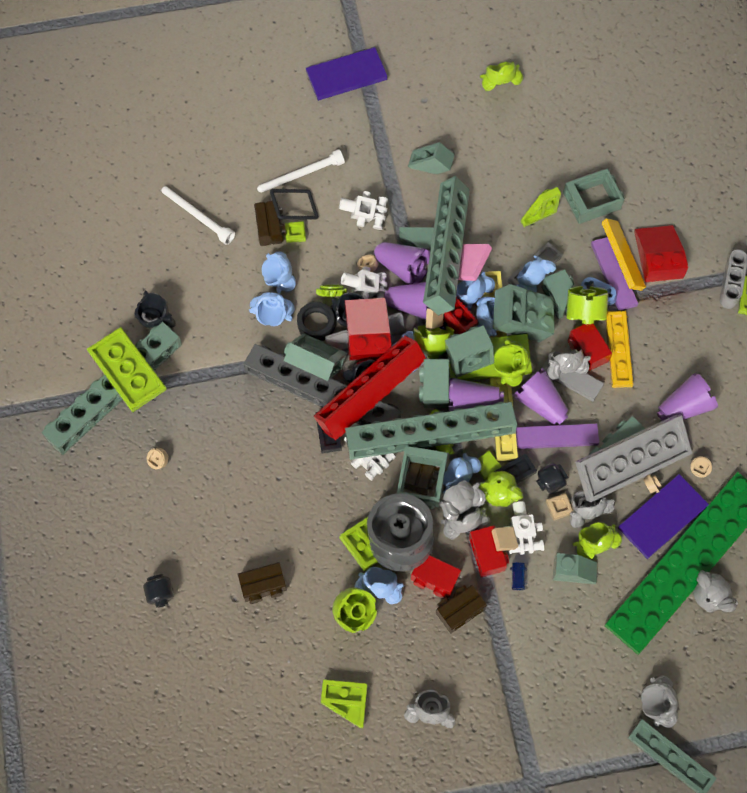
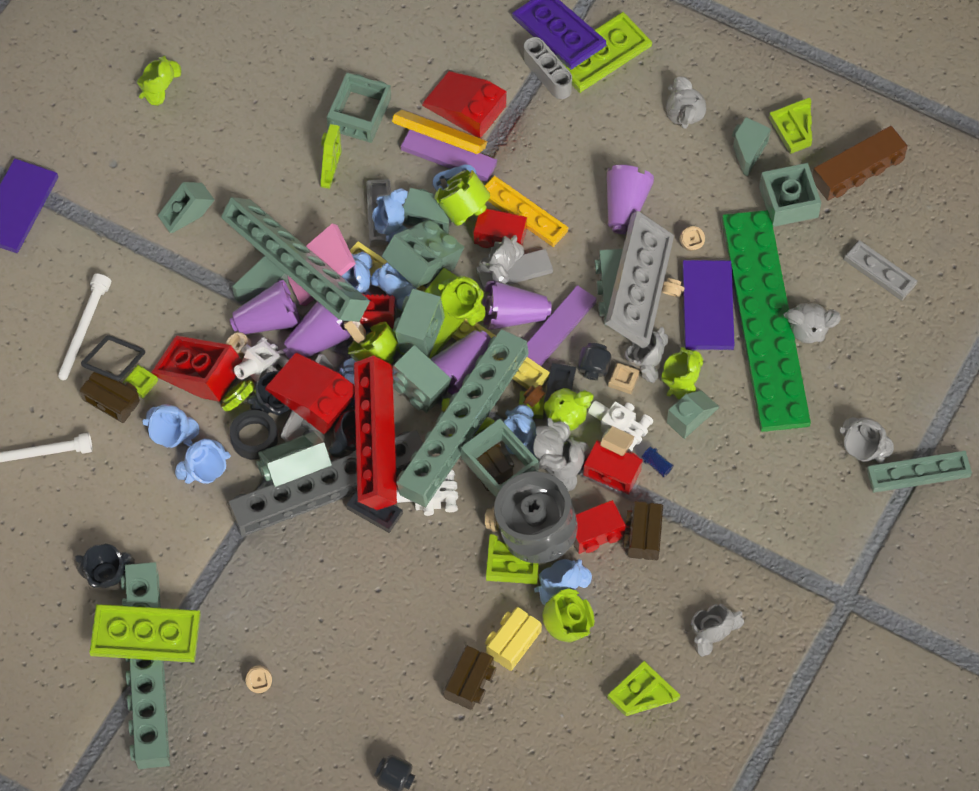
camera: 50 degrees left, 5 degrees down
white piece [339,191,388,230] -> none
none -> red slope [151,335,242,402]
none -> light yellow brick [485,607,542,671]
none -> reddish brown plate [523,385,546,408]

